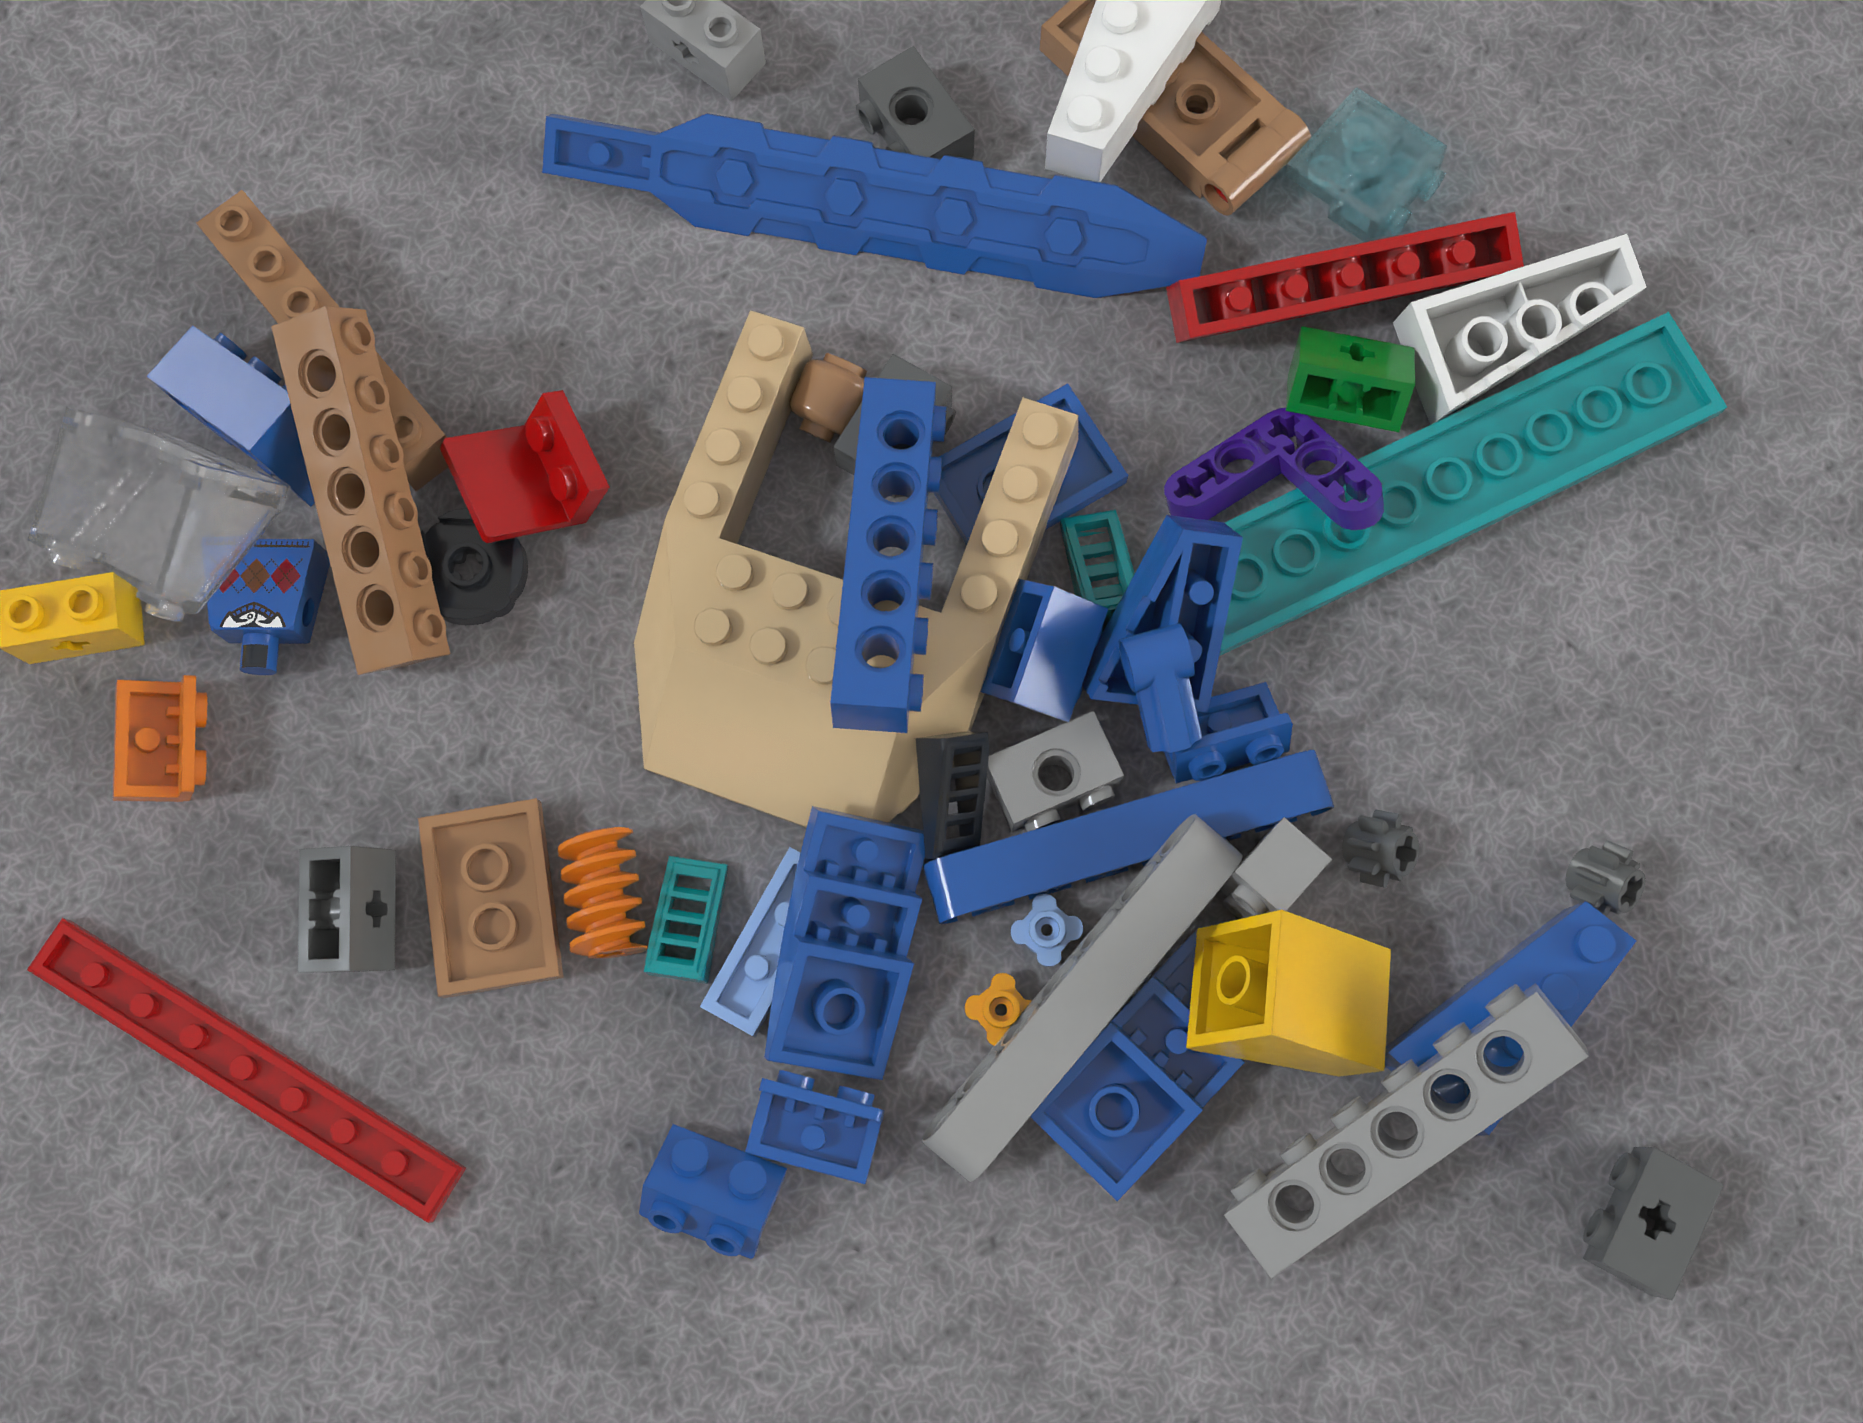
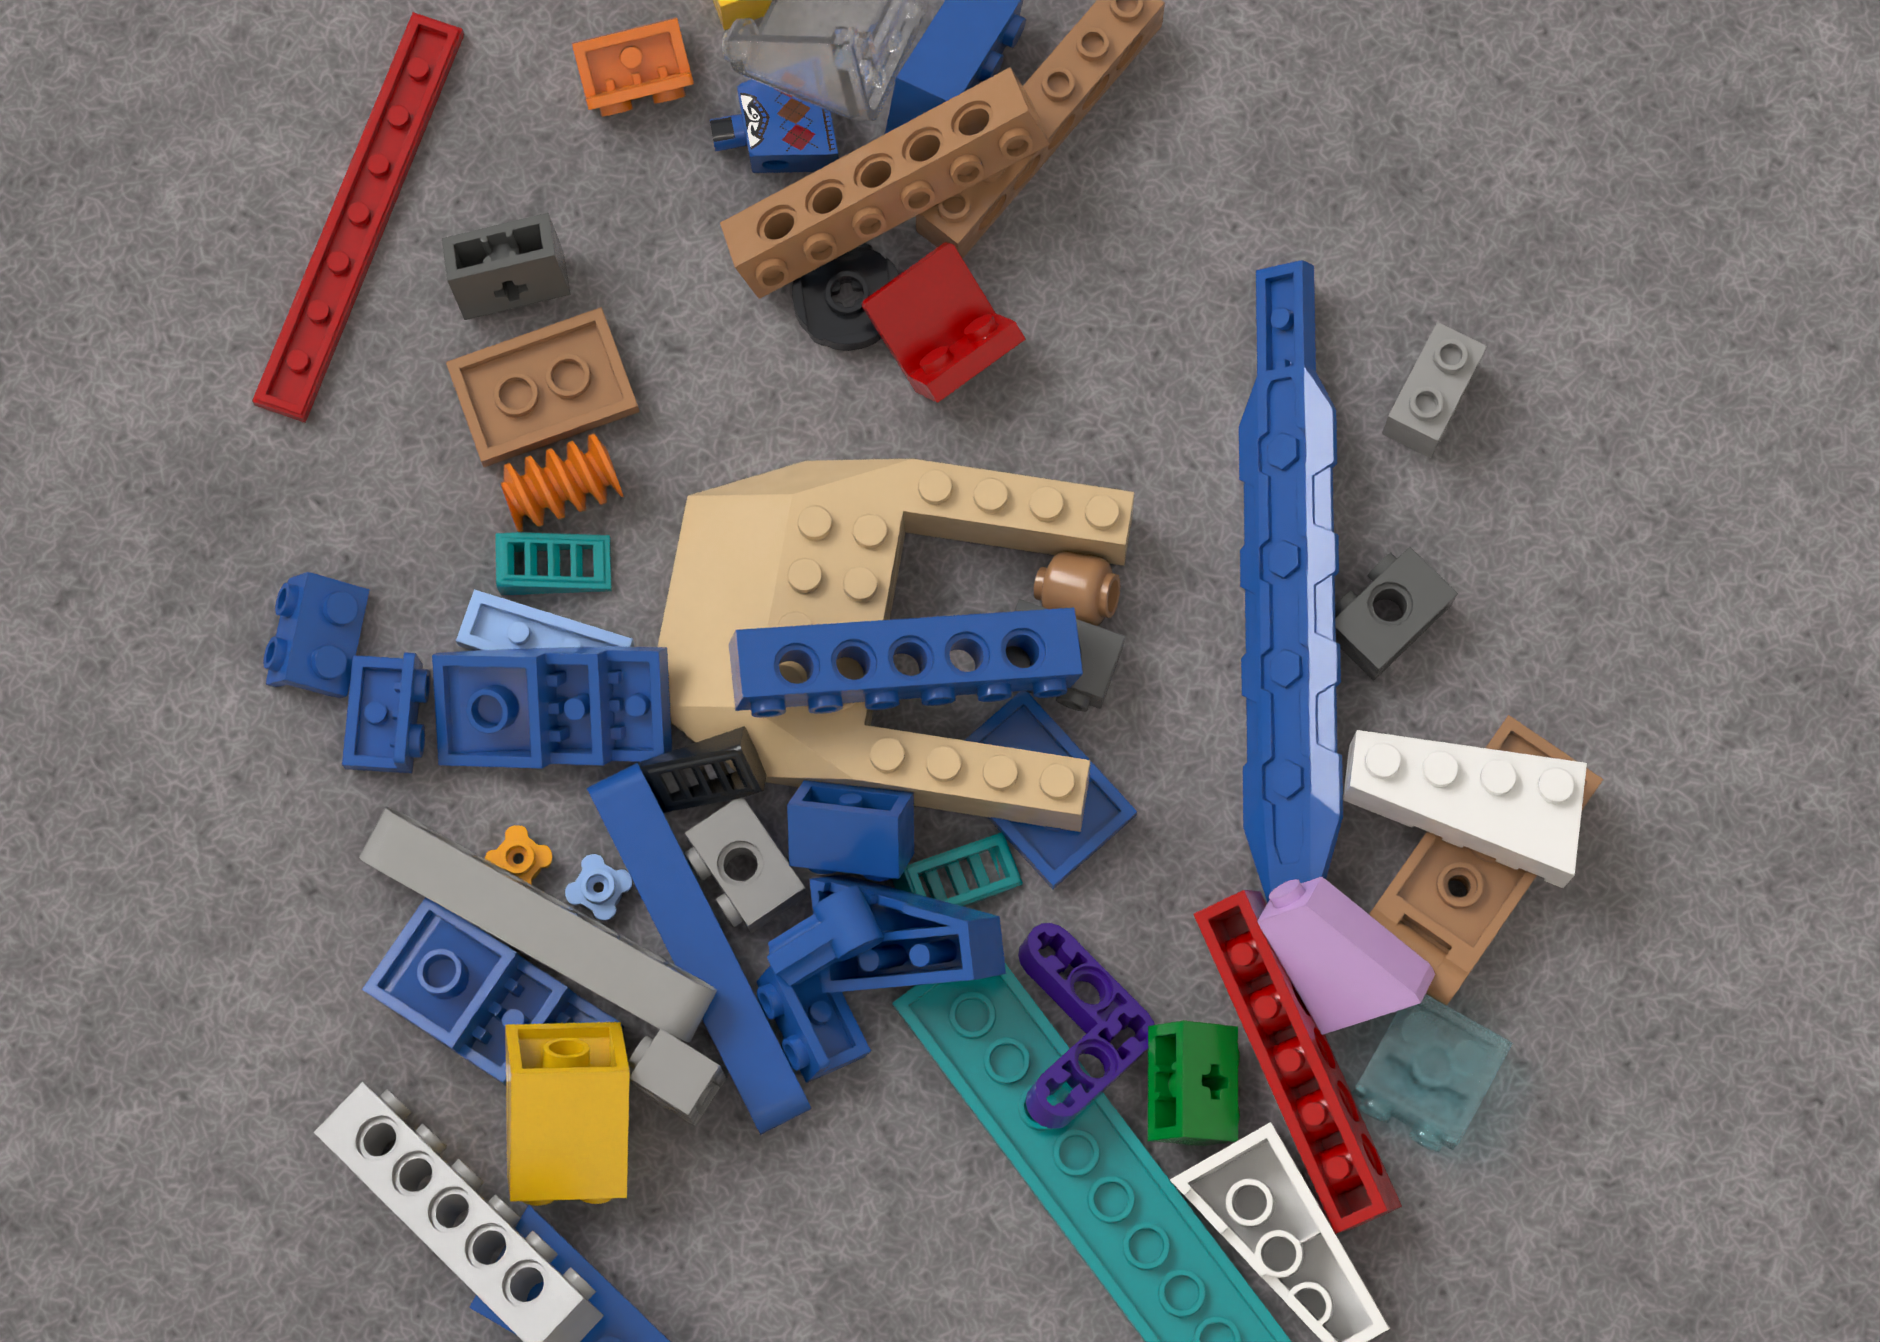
camera: 80 degrees right, 0 degrees up
dark grey gear [1342,809,1419,888] -> none
none -> lavender slope [1257,877,1435,1035]

